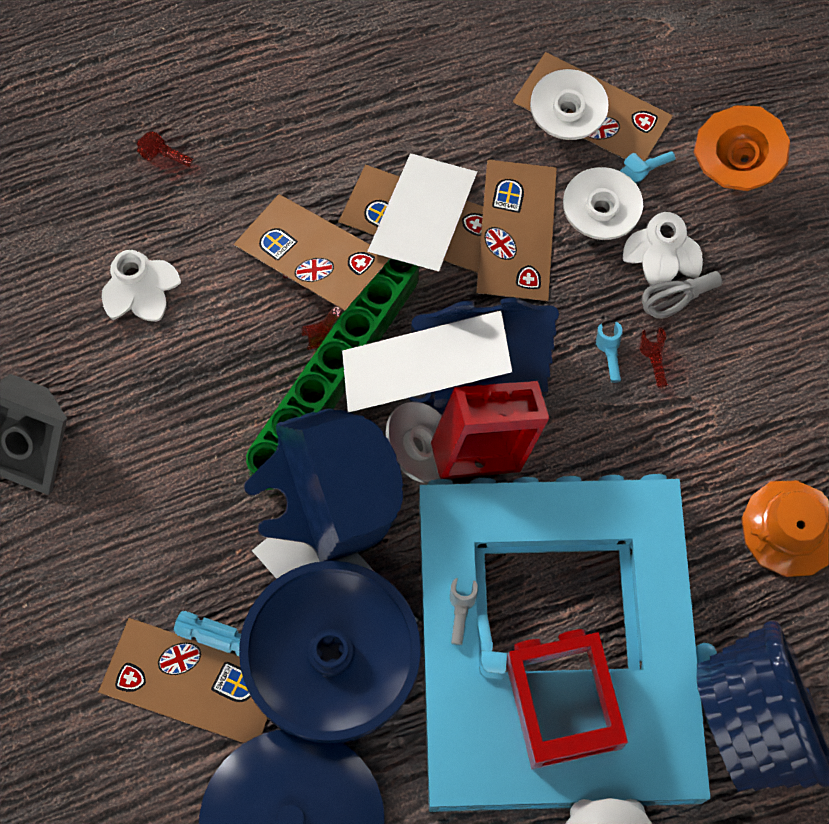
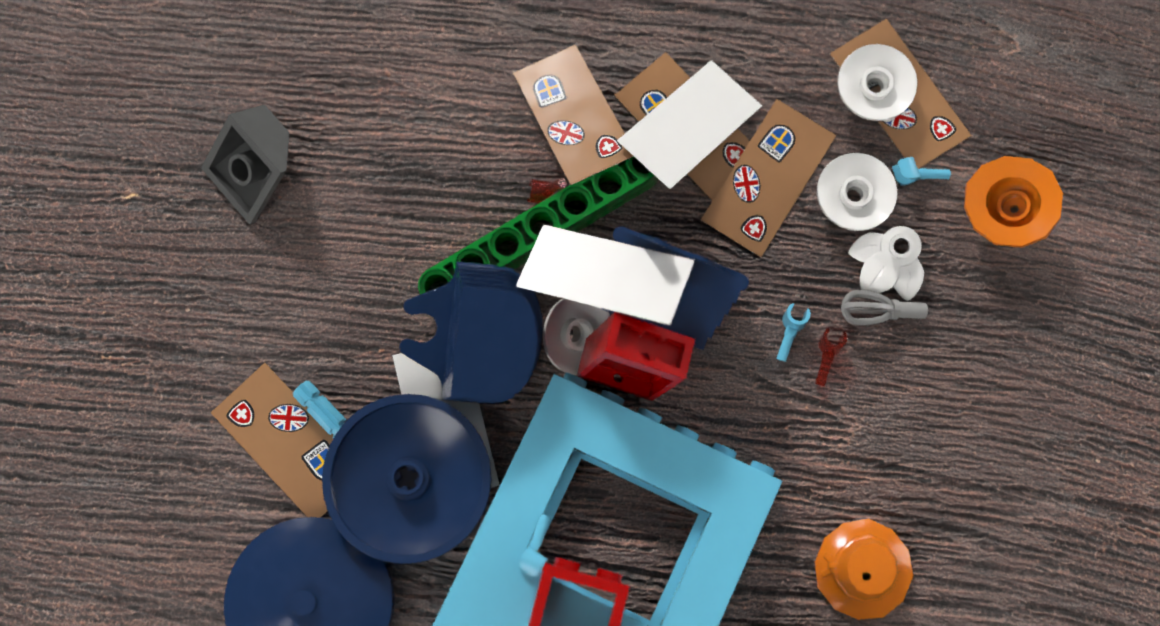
camera: 30 degrees right, 10 degrees up
white plate [102,250,181,322] -> none
light grey hand [450,578,478,645] -> none

